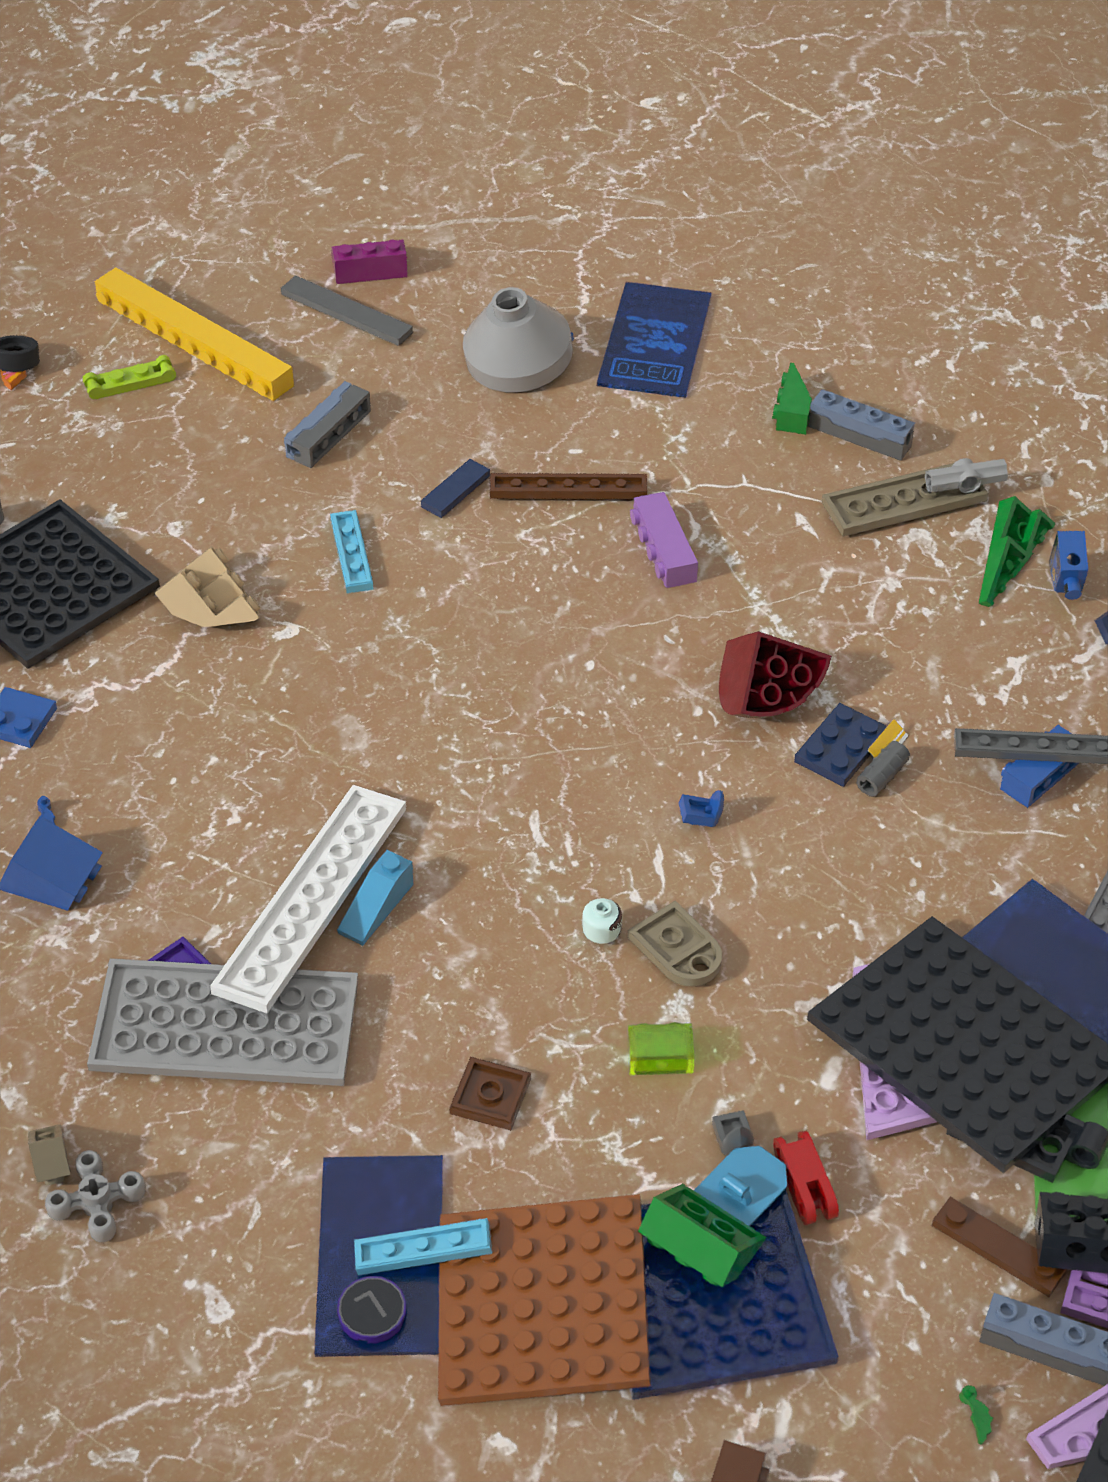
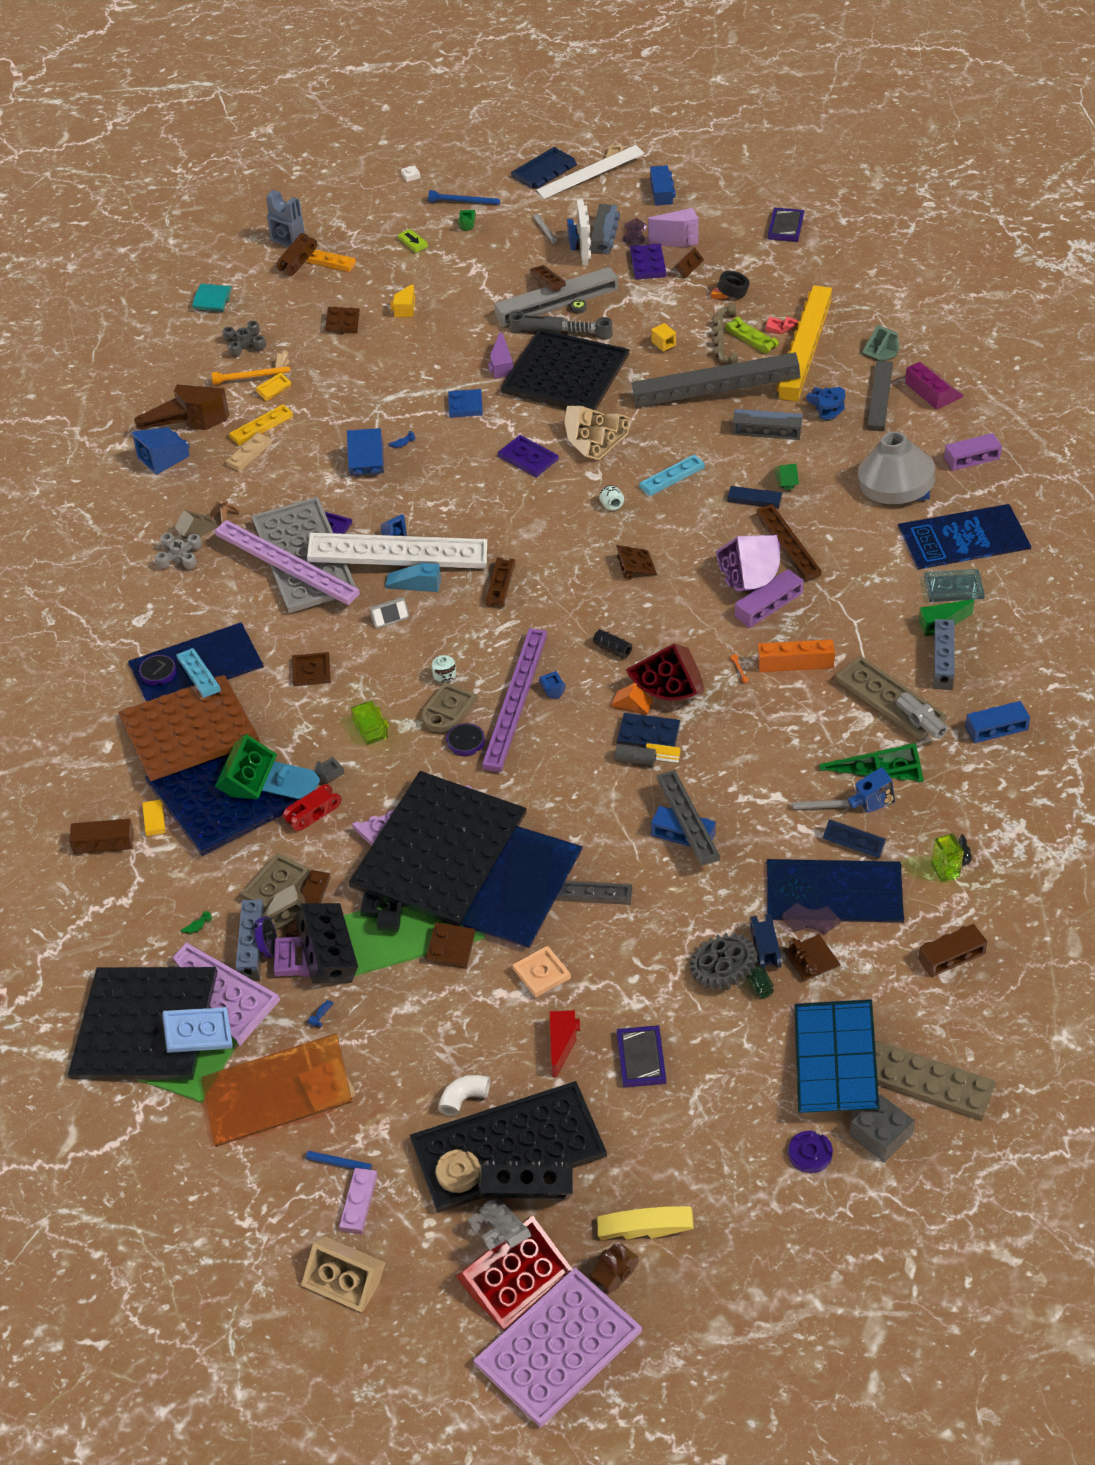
camera: 70 degrees right, 0 degrees up
none -> yellow tile [142,799,166,836]
none -> medium nougat plant [209,500,239,524]
none -> lavender plate [215,520,360,605]
none -> dark tan plate [241,853,310,911]
none -> tile [255,916,277,958]
none -> dark tan slope [262,884,306,930]
none -> slope [370,597,409,628]
none -> blue slope [380,514,407,536]
none -> black tile [447,723,485,756]
none -> medium lavender plate [482,628,547,772]
none -> reddish brown plate [486,557,515,607]
none -> dark purple tile [498,435,559,478]
none -> black axle [593,629,632,658]
none -> light aqua head [599,485,624,511]
none -> orange slope [611,683,653,715]
none -> reddish brown hinge [616,545,657,580]
none -> dark grey brick [631,352,801,407]
none -> yellow brick [651,323,676,352]
none -> dark tan bar [713,302,738,364]
none -> brick [716,535,780,591]
none -> orange hinge [731,654,749,683]
none -> orange brick [757,639,835,672]
none -> coral slope [764,316,798,334]
none -> green slope [774,463,799,490]
none -> light grey piece [793,800,851,810]
none -> blue hinge [806,387,845,420]
none -> sand green slope [862,325,900,361]
none -> clear light blue tile [924,569,985,602]
none -> medium lavender brick [944,433,1002,471]
none -> blue brick [965,701,1030,744]

